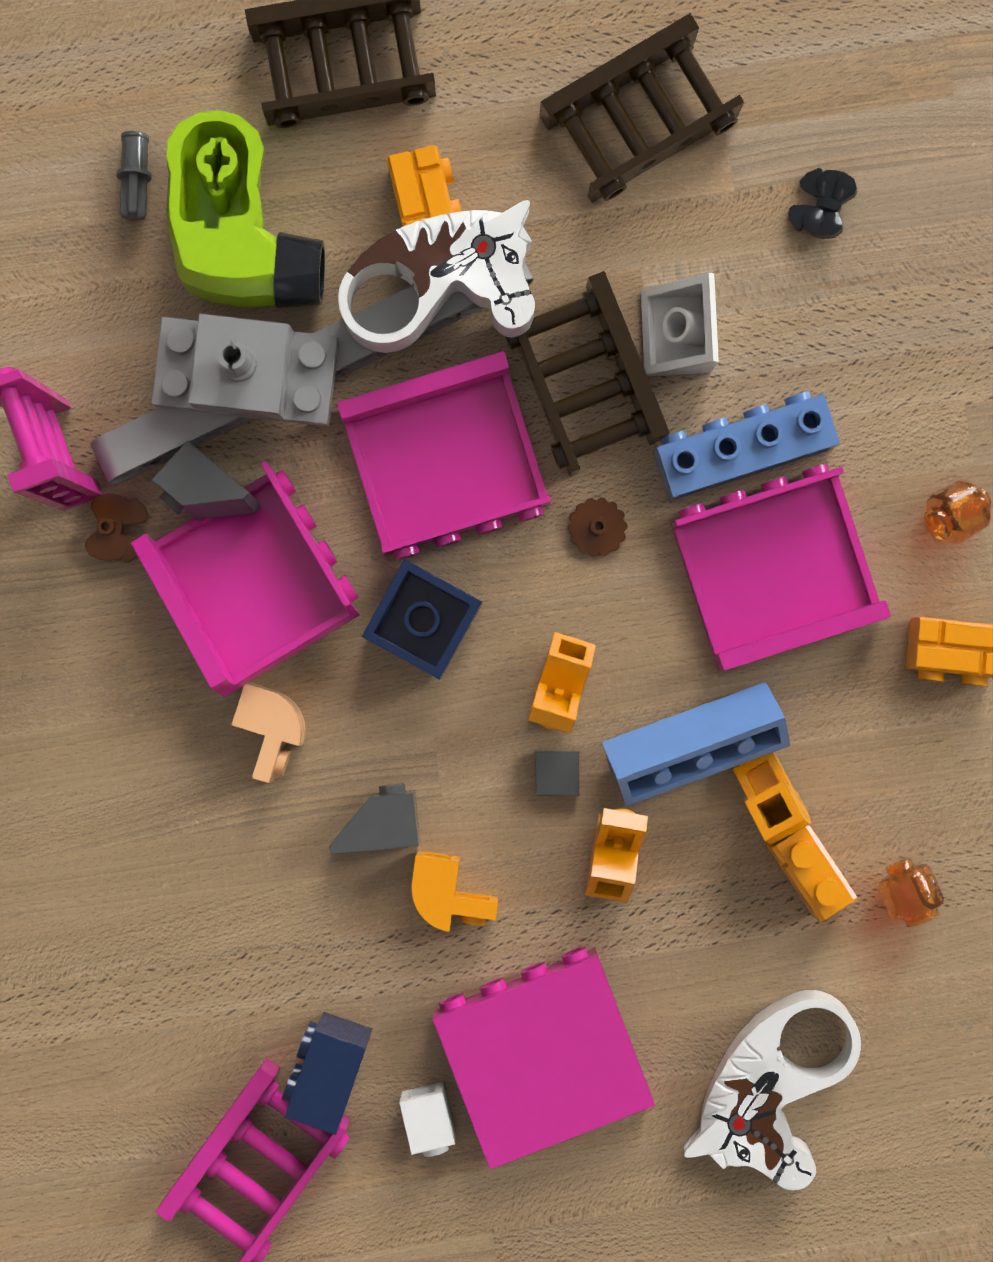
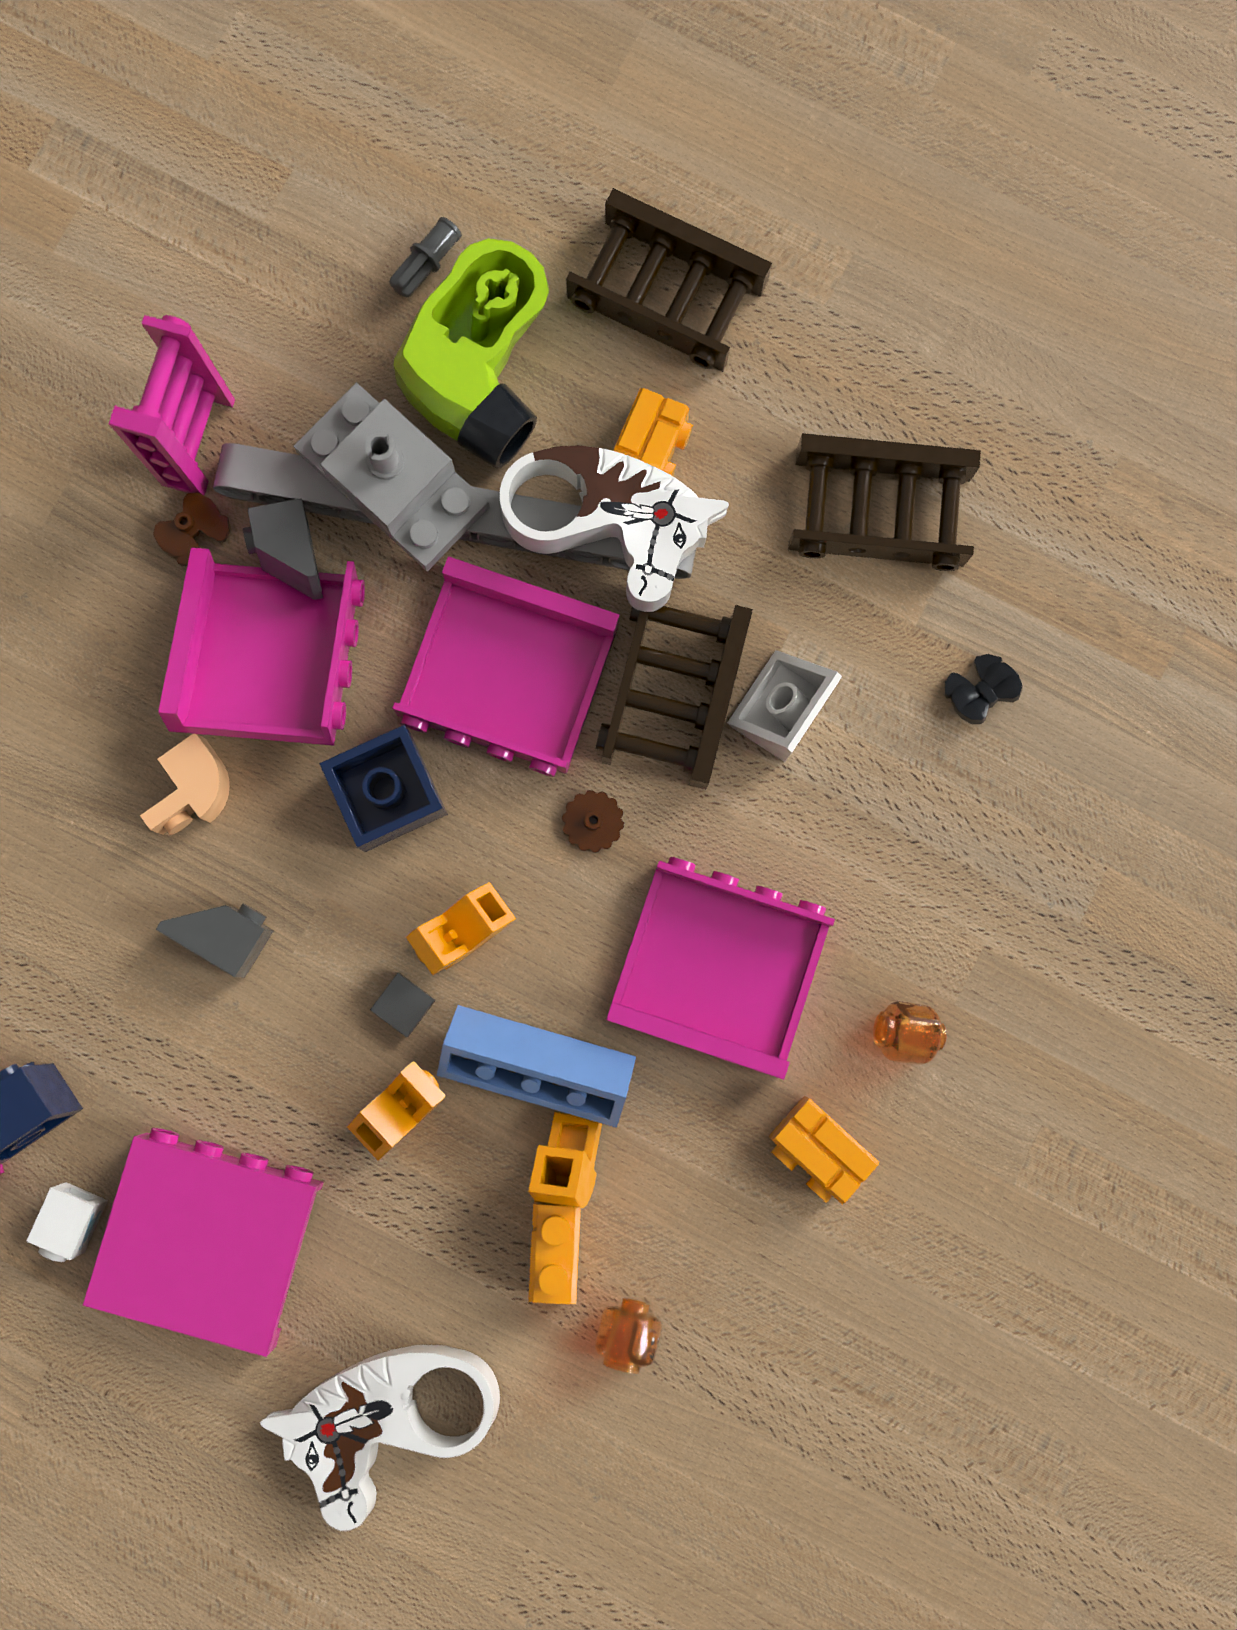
camera: 35 degrees right, 5 degrees down
light orange brick [411,851,498,932] -> none
medium blue brick [653,391,840,501] -> none

